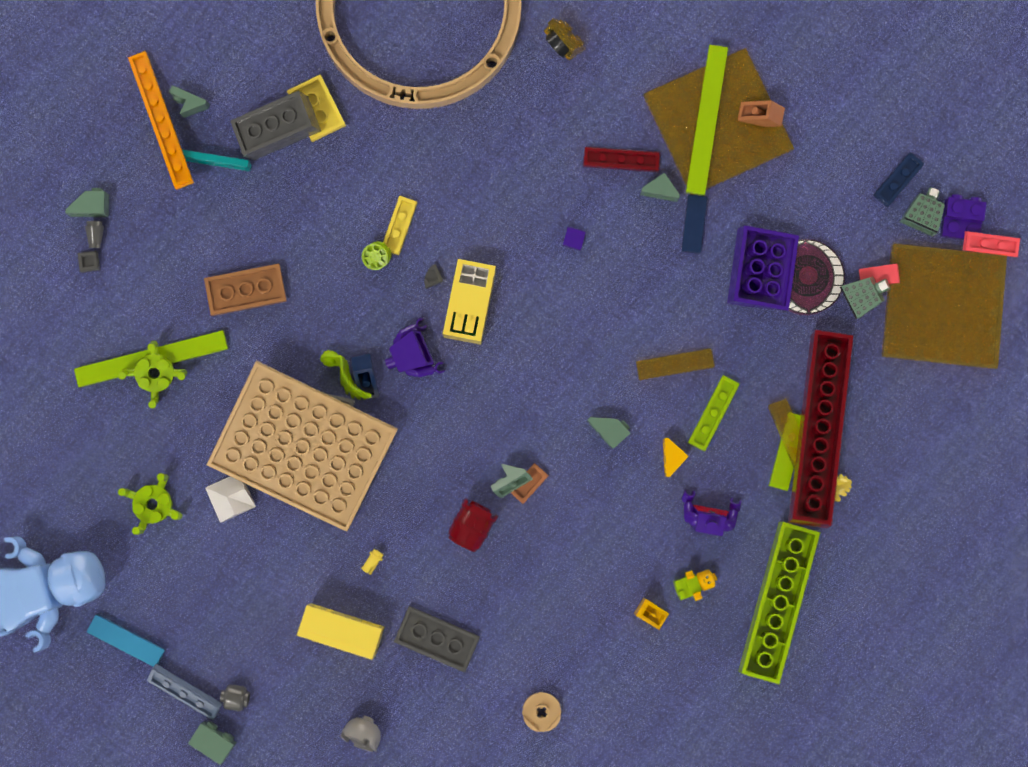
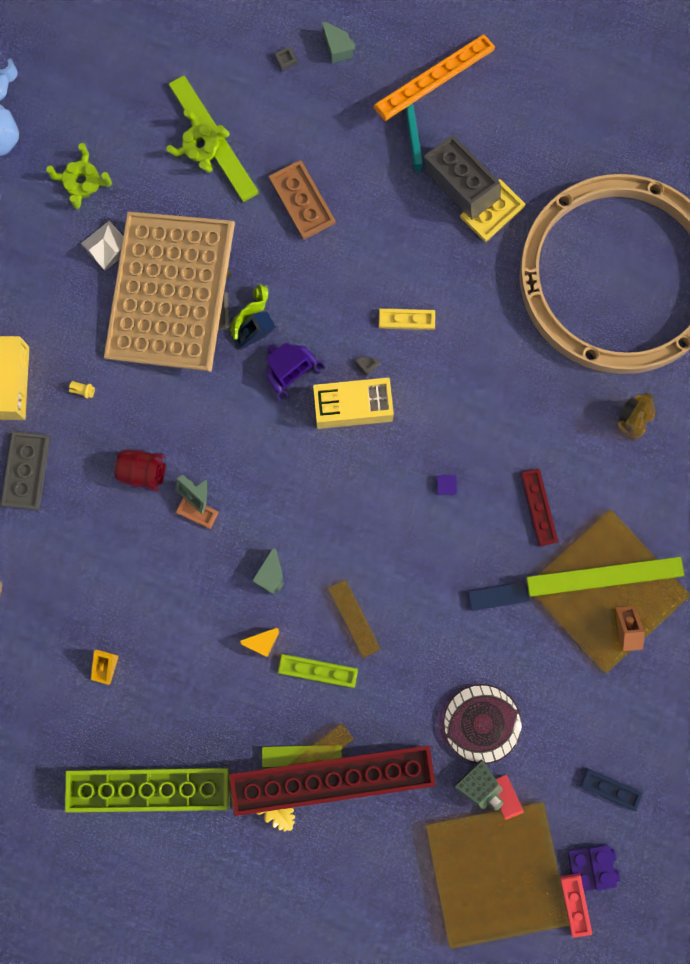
camera: 75 degrees right, 5 degrees down
dark grey cone [85,221,104,248] -> none
sand green slope [169,85,210,118] -> none
lime wheel [362,241,391,270] -> none
sand green slope [640,173,680,202] -> none
piece [672,569,717,601] -> none
dark purple torso [681,489,742,536] -> none
dark purple slope [727,225,799,311] -> none
sand green torso [900,188,944,237] -> none

